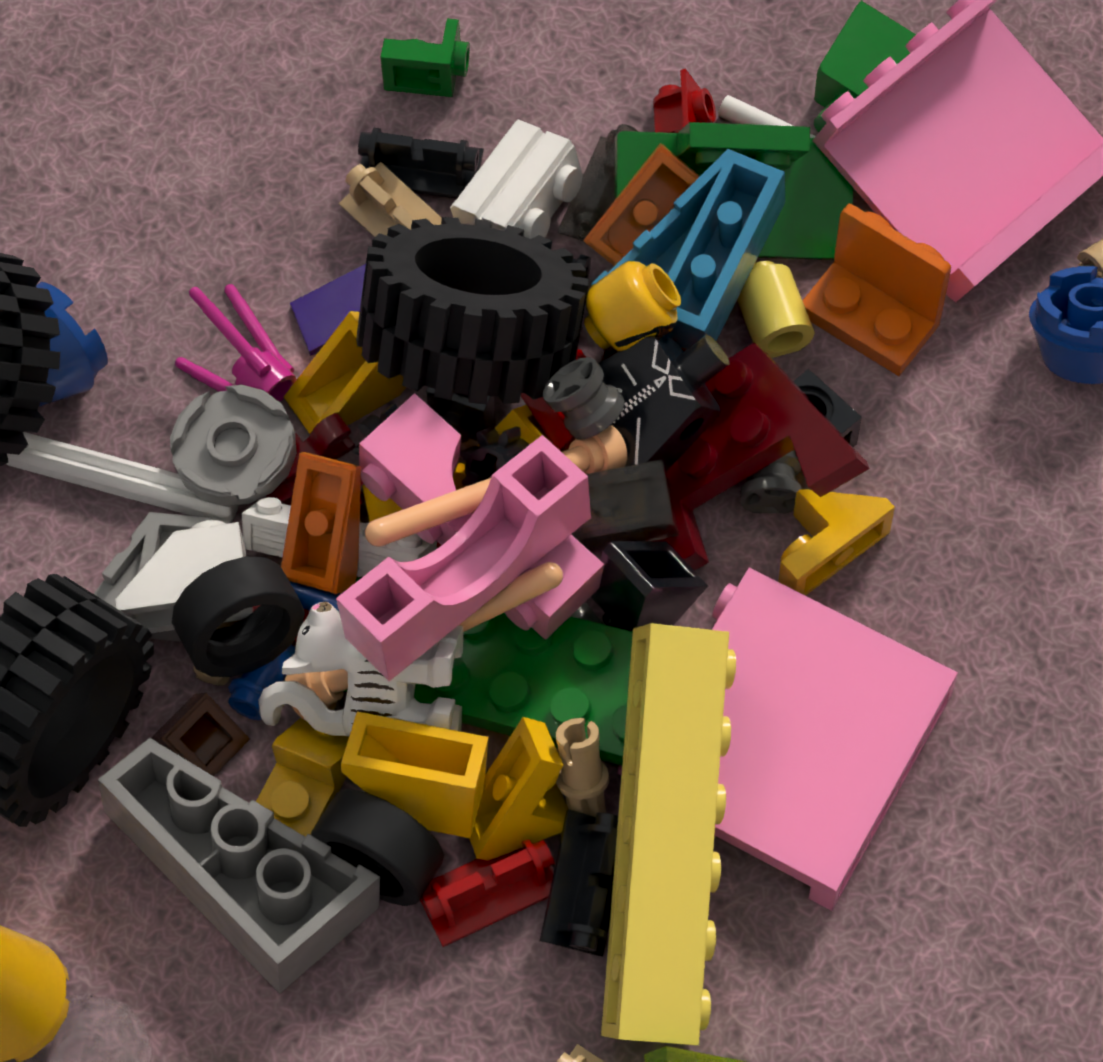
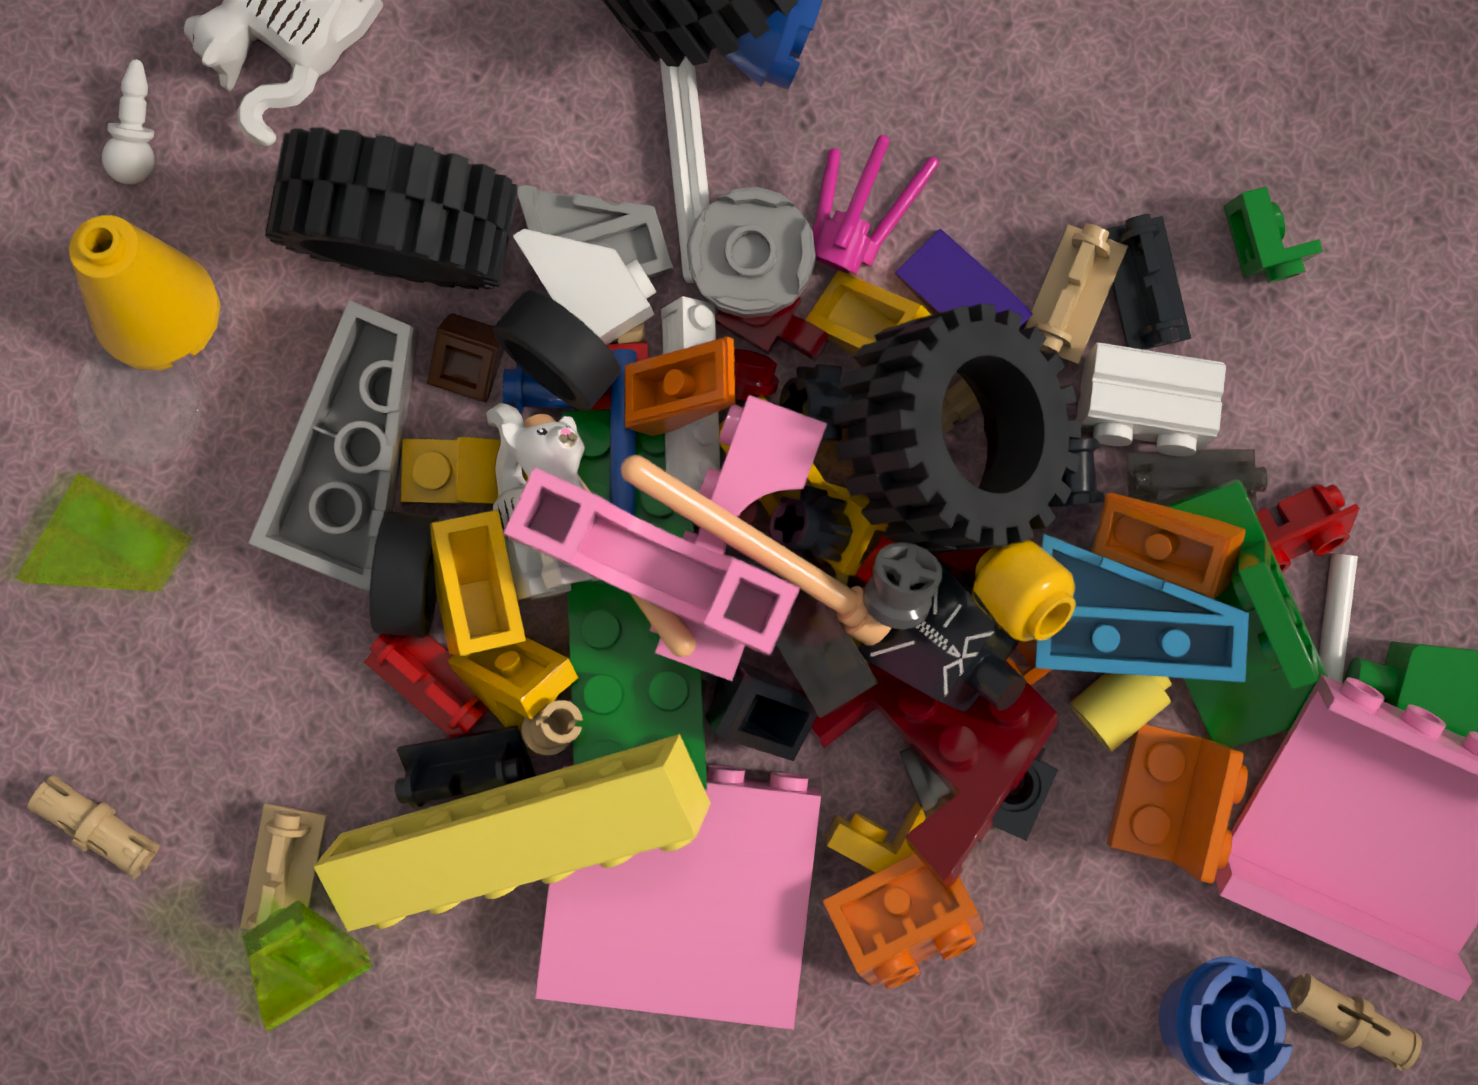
camera: 65 degrees right, 25 degrees up
none -> orange bracket [823,853,984,990]

